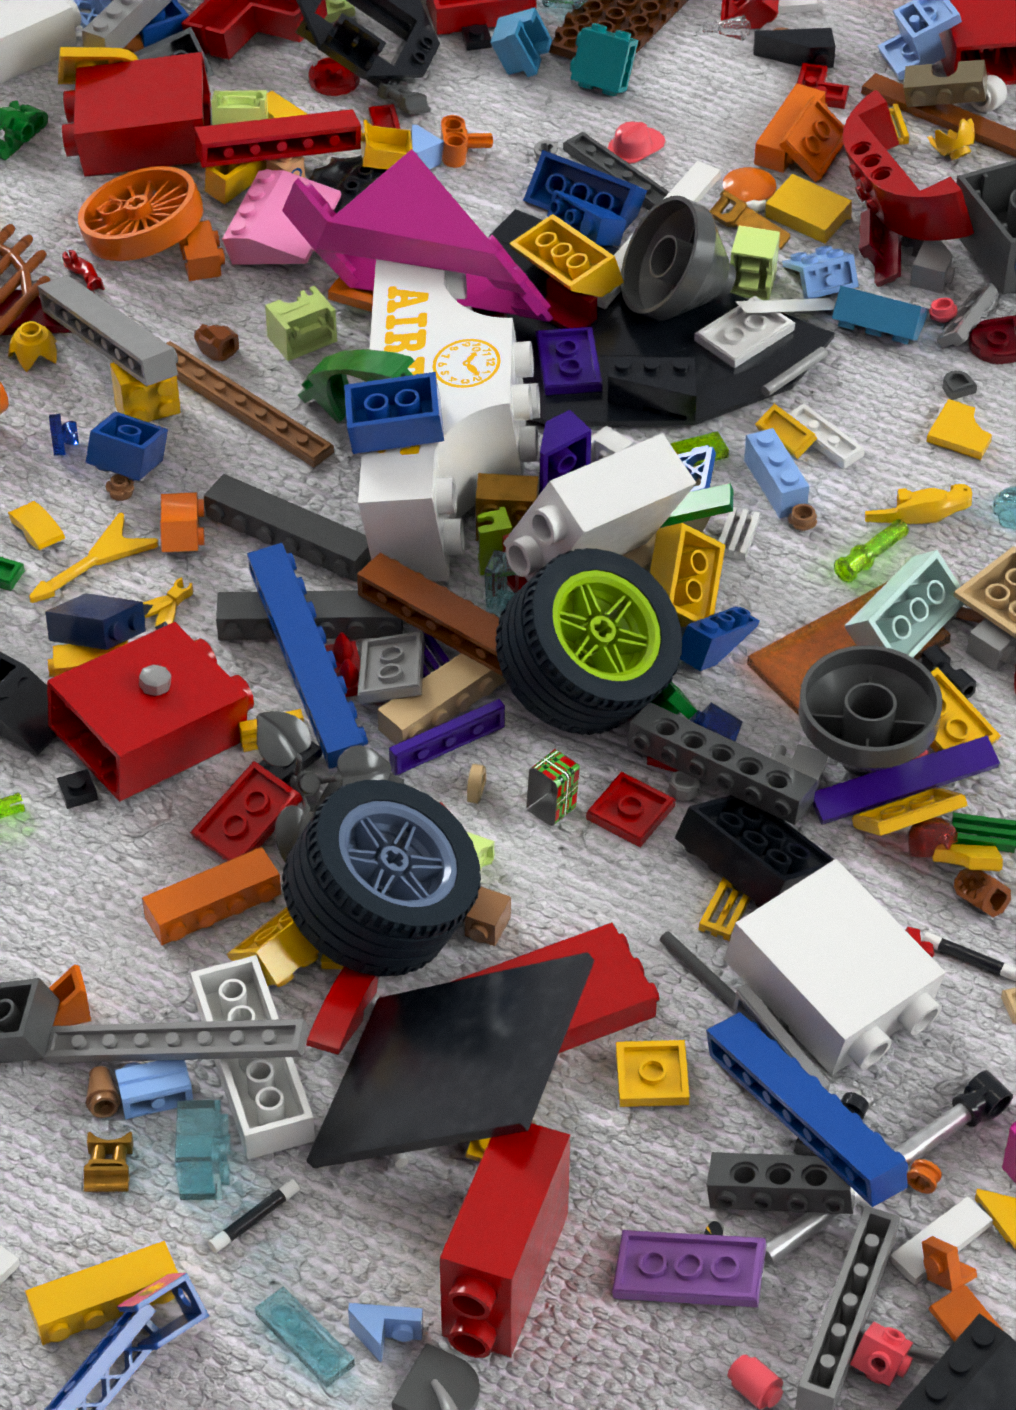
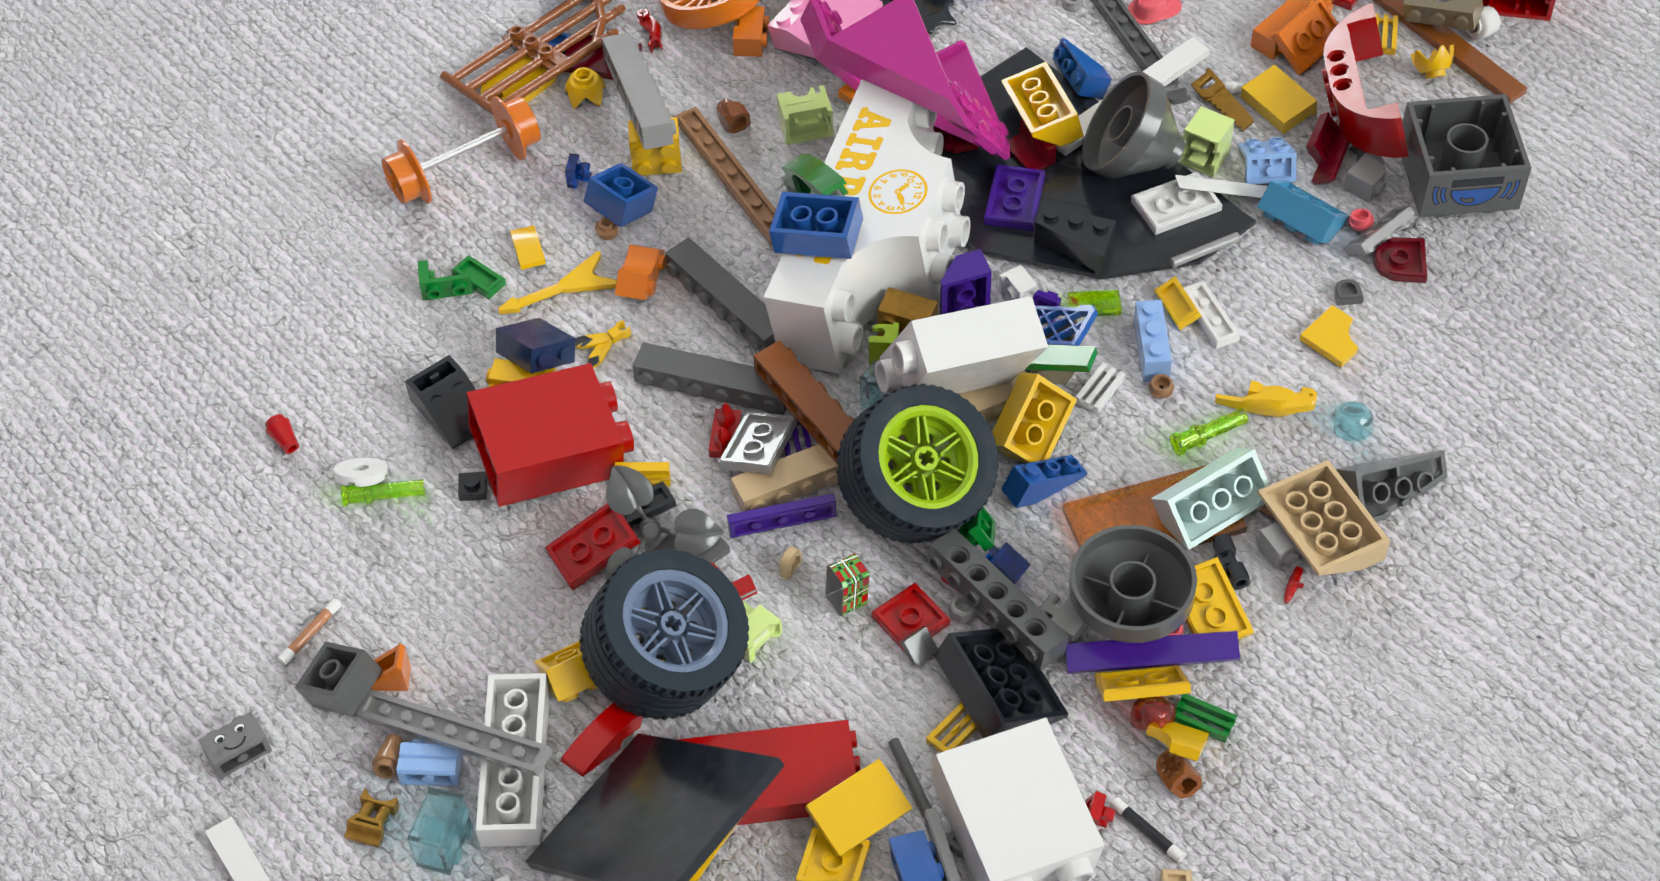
camera: 20 degrees right, 5 degrees up
light grey tile [139,664,171,696] -> none
orange brick [142,847,281,946] -> none
blue brick [247,543,368,769] -> none
medium nougat brick [464,887,511,946] -> none
blue slope [523,150,647,231] -> none
orange dish [723,167,776,202] -> none
none -> yellow tile [805,758,913,858]
none -> dark grey tile [900,626,938,666]

